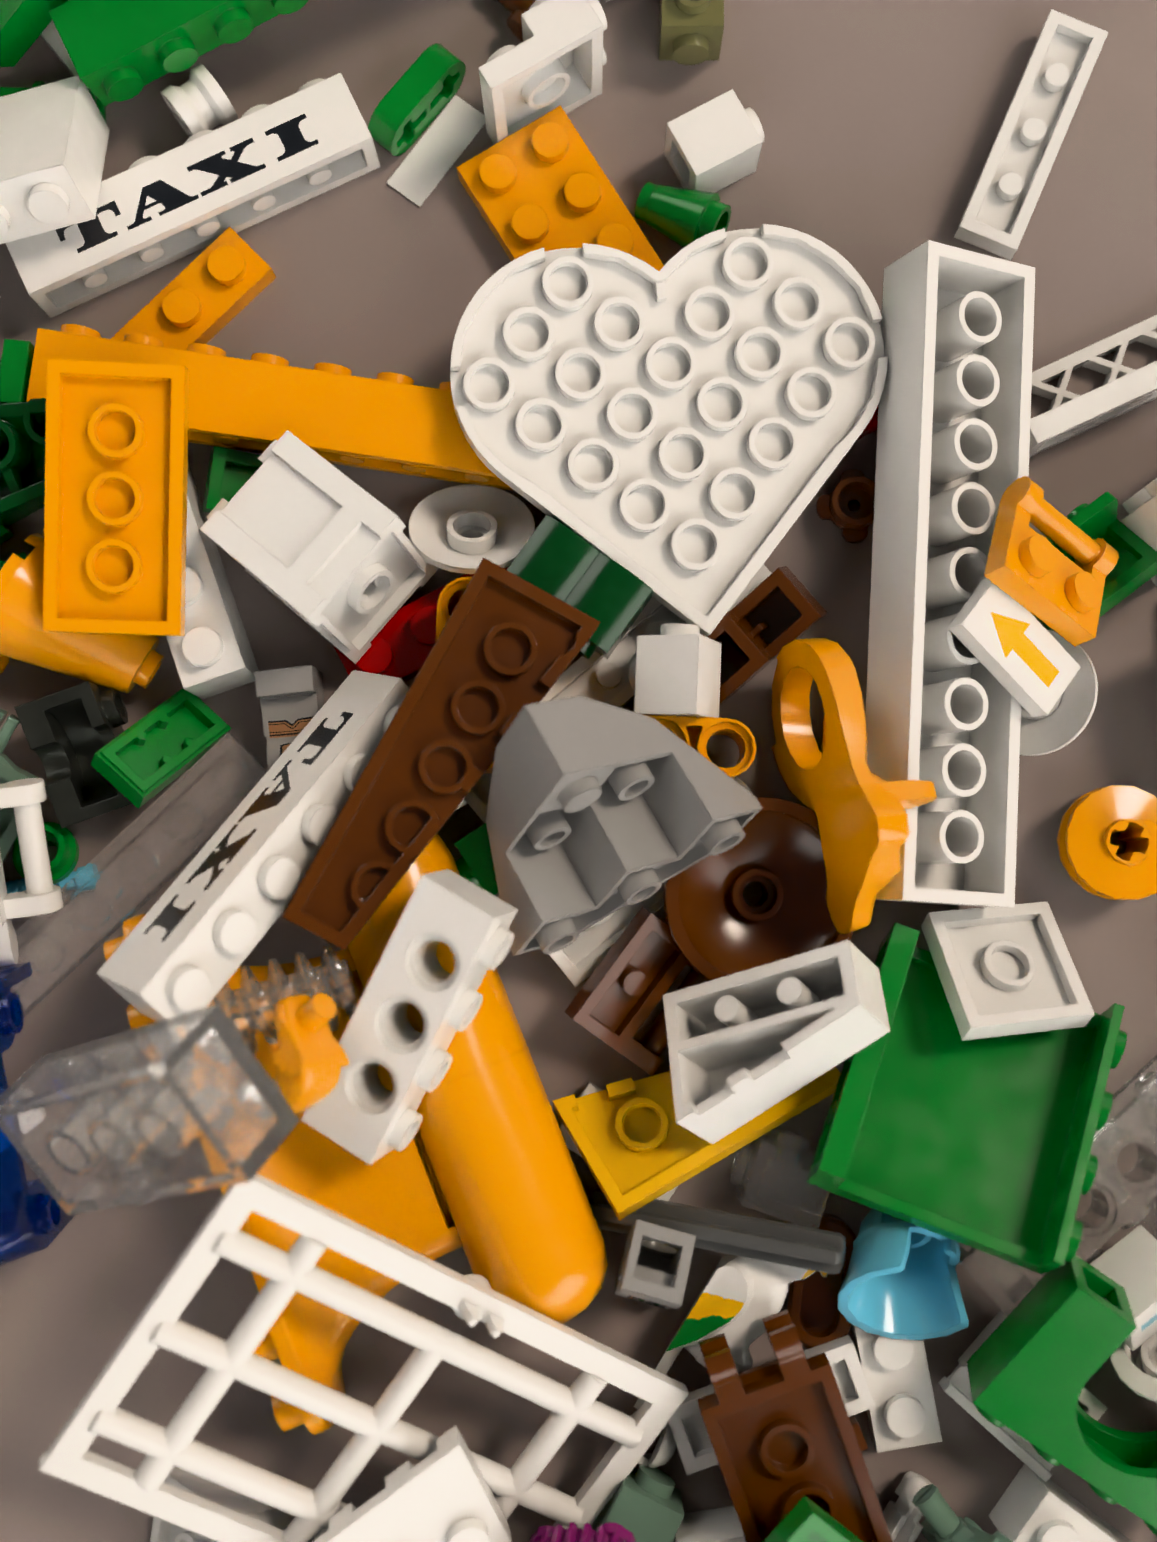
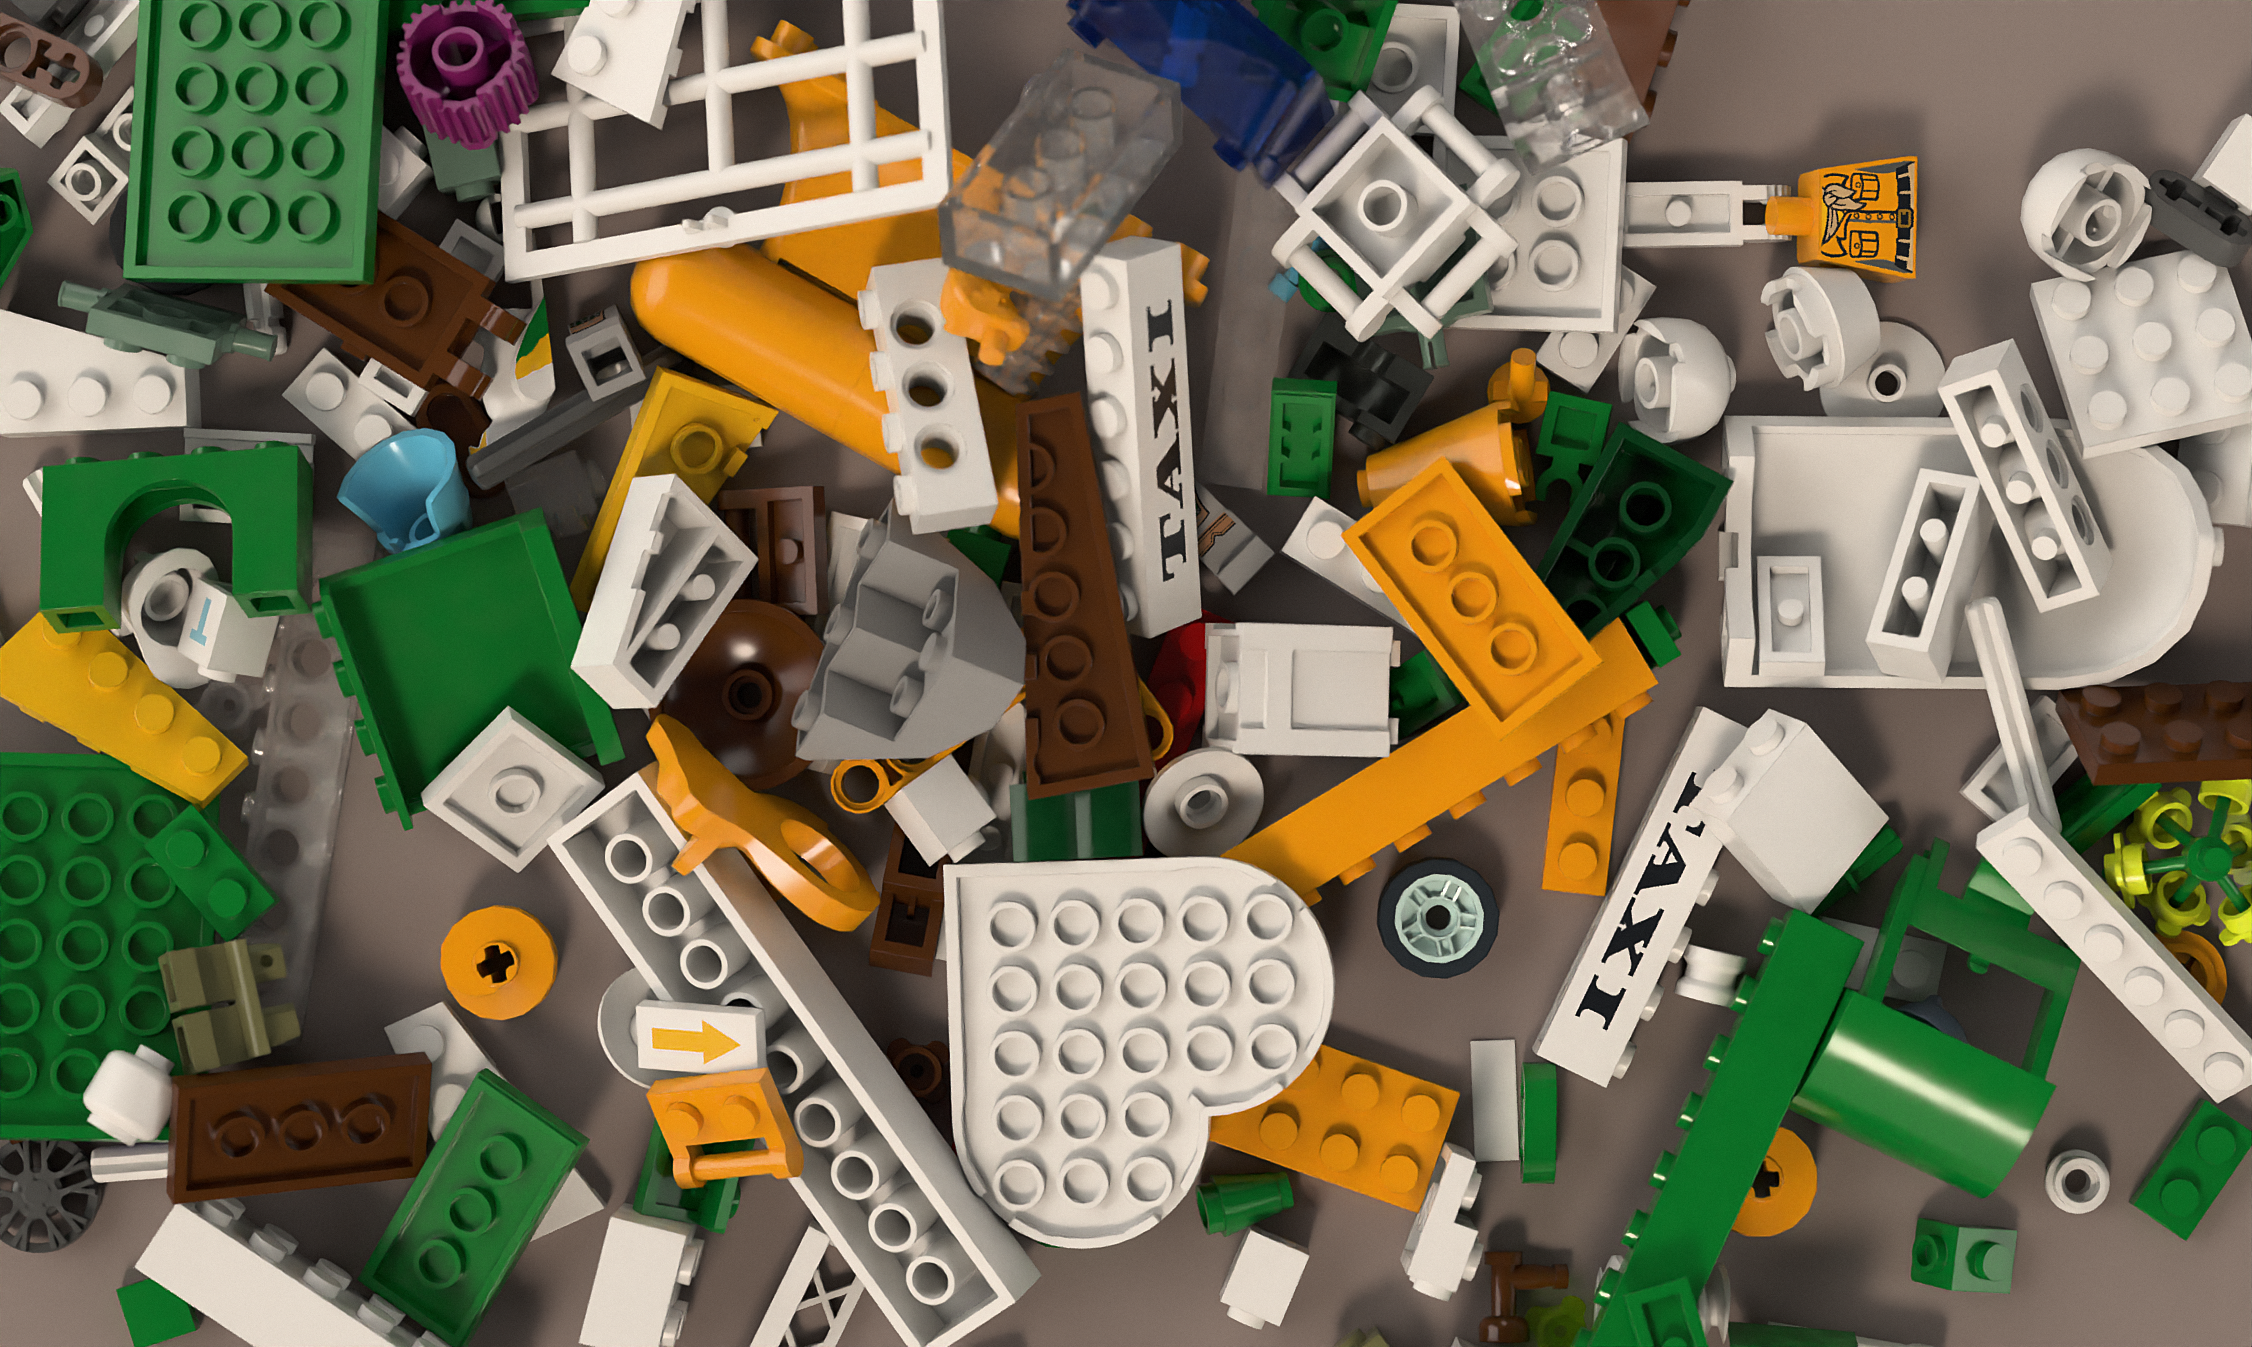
camera: 140 degrees right, 5 degrees up
none -> wheel [1376,856,1500,979]

